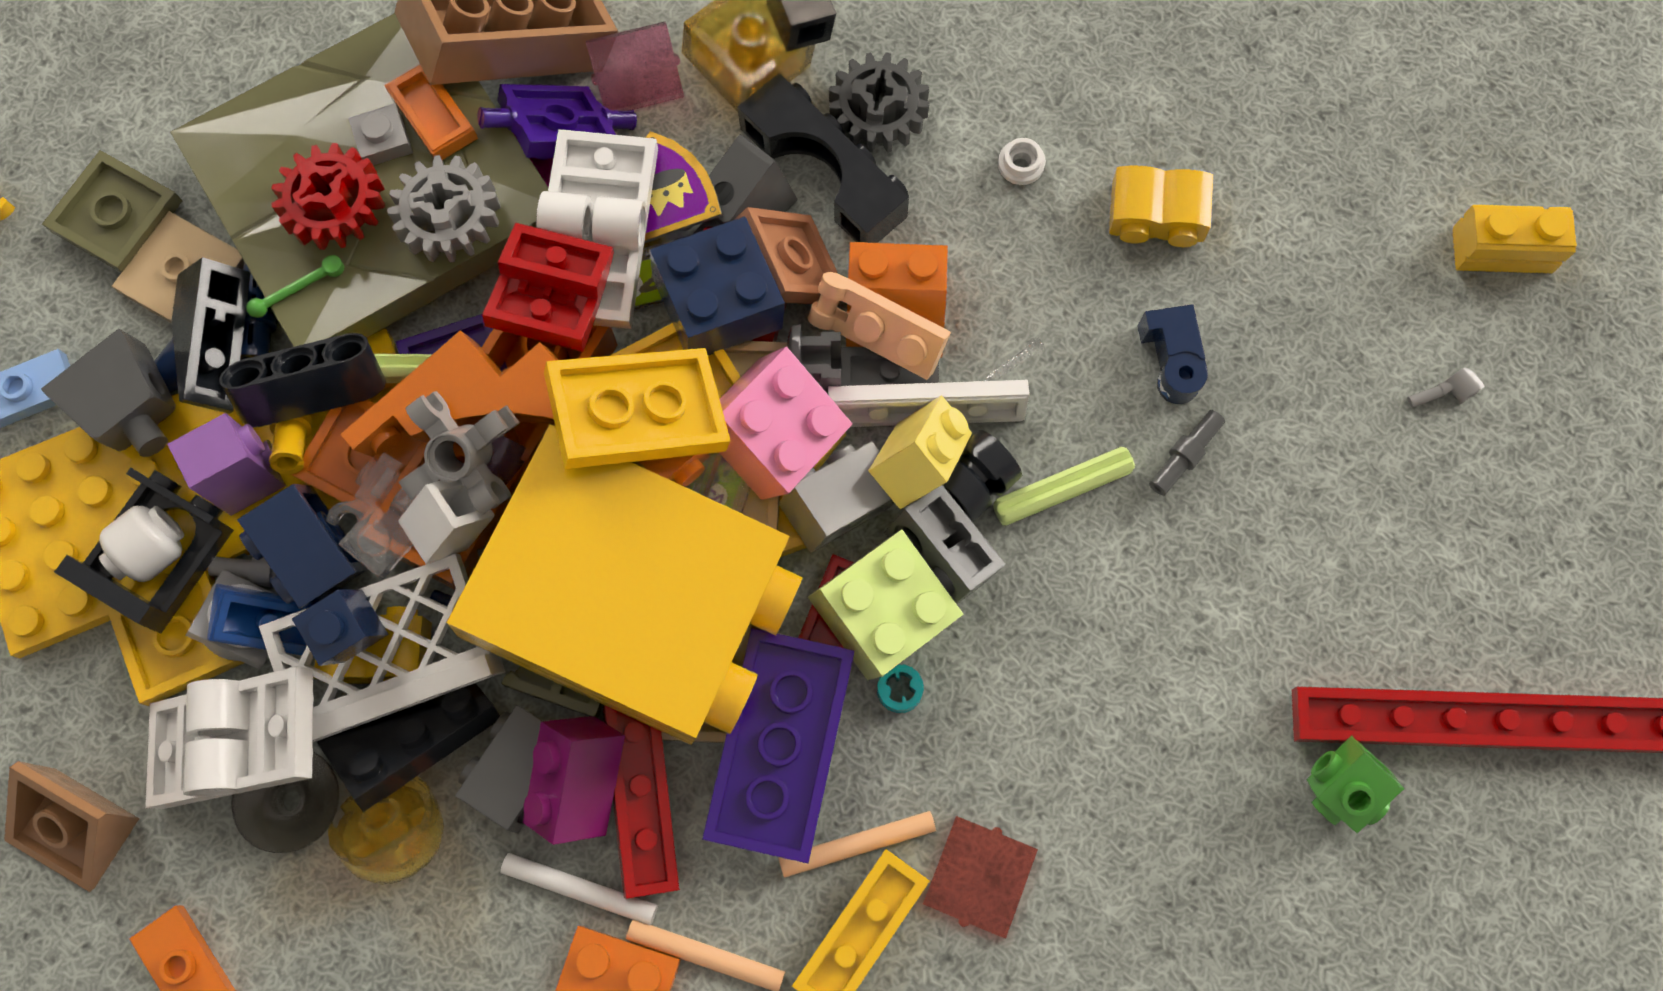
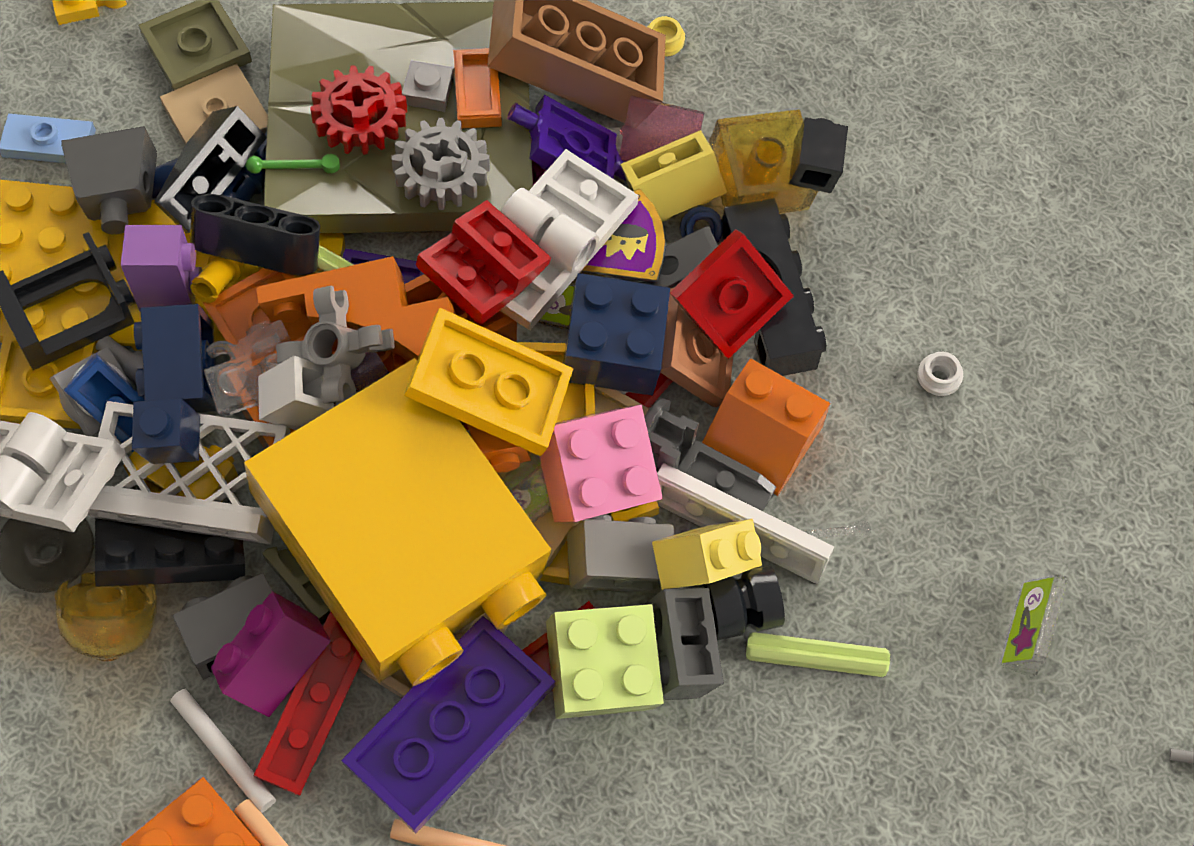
camera: 25 degrees right, 10 degrees down
white head [99,506,184,582] -> none
light nougat plate [807,272,951,380] -> none
dark grey gear [829,52,930,153] -> none
teal bush [877,664,924,713] -> none
yellow brick [1109,165,1213,248] -> none
dark blue leg [1137,304,1208,404] -> none
dark grey bar [1149,410,1225,496] -> none
none -> light yellow brick [620,130,727,222]
none -> red plate [670,229,794,359]
none -> dark blue plate [679,206,723,243]
none -> slope [1000,574,1068,678]

